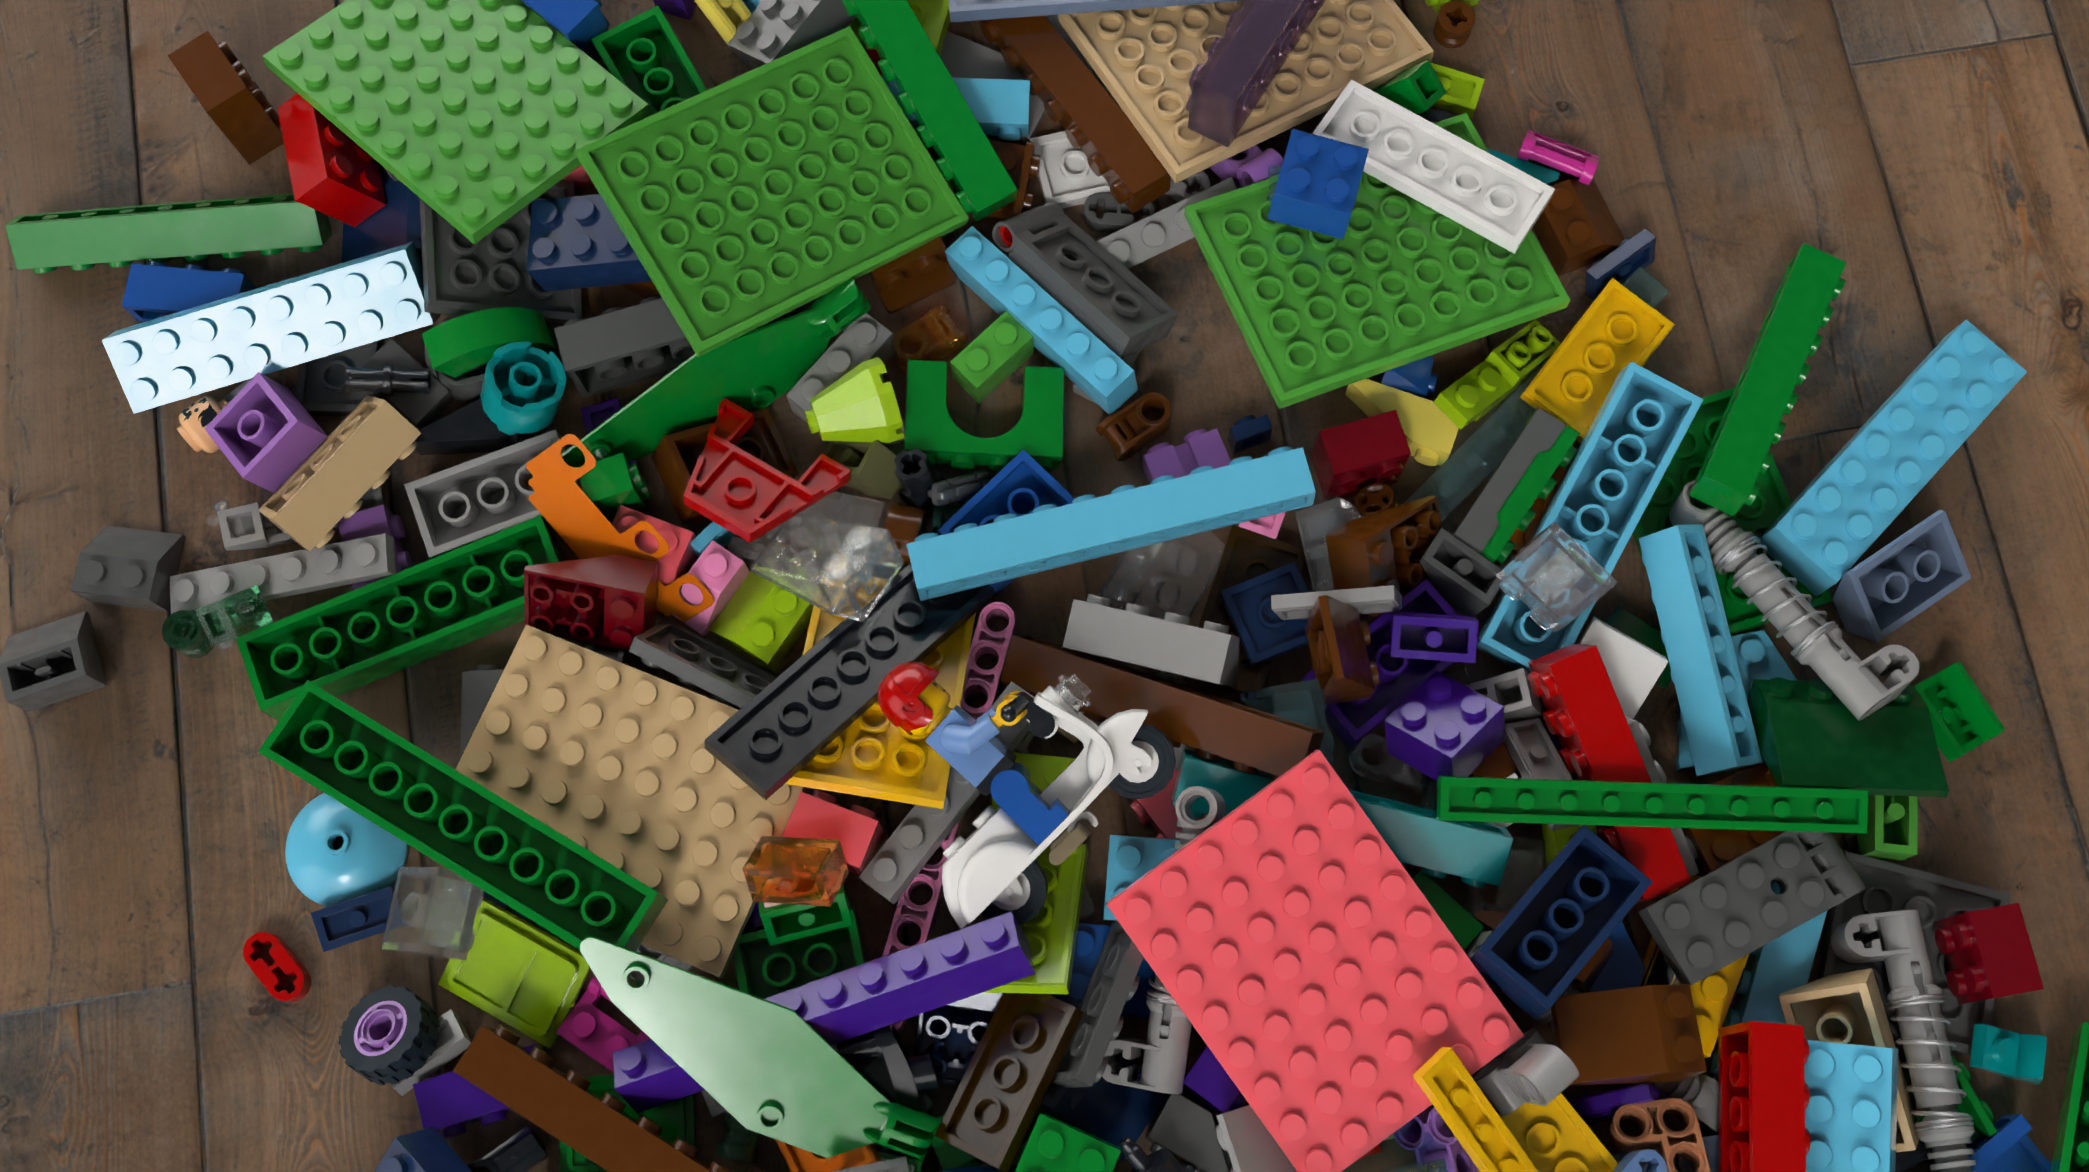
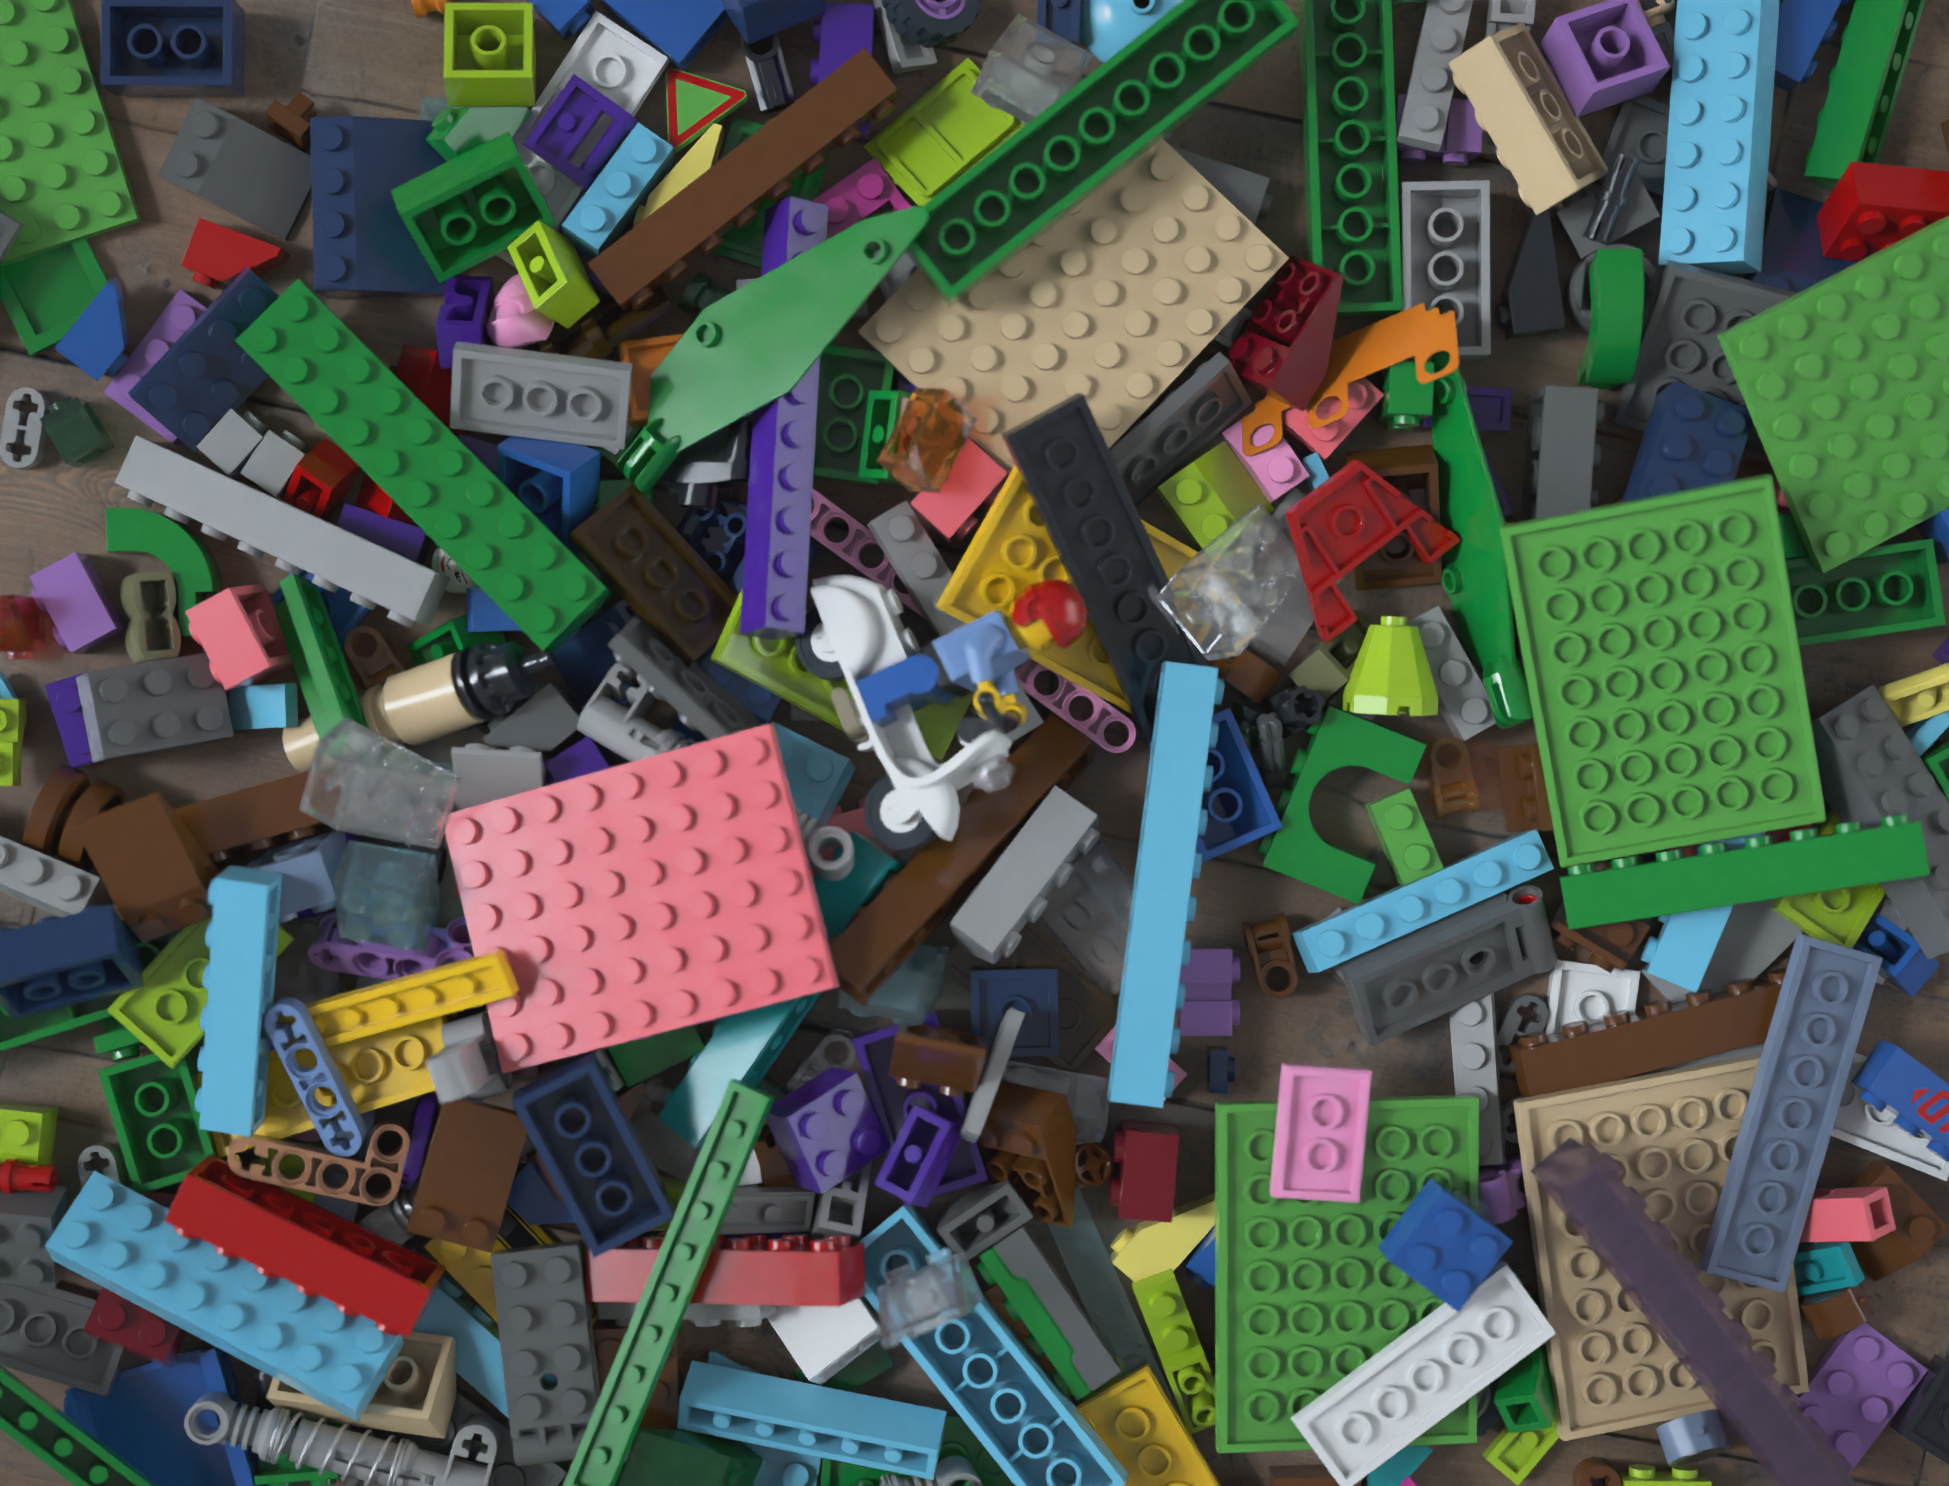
camera: 110 degrees right, 15 degrees up
teal brick [480,341,566,435] -> none
none -> bright pink tile [1270,1063,1372,1203]

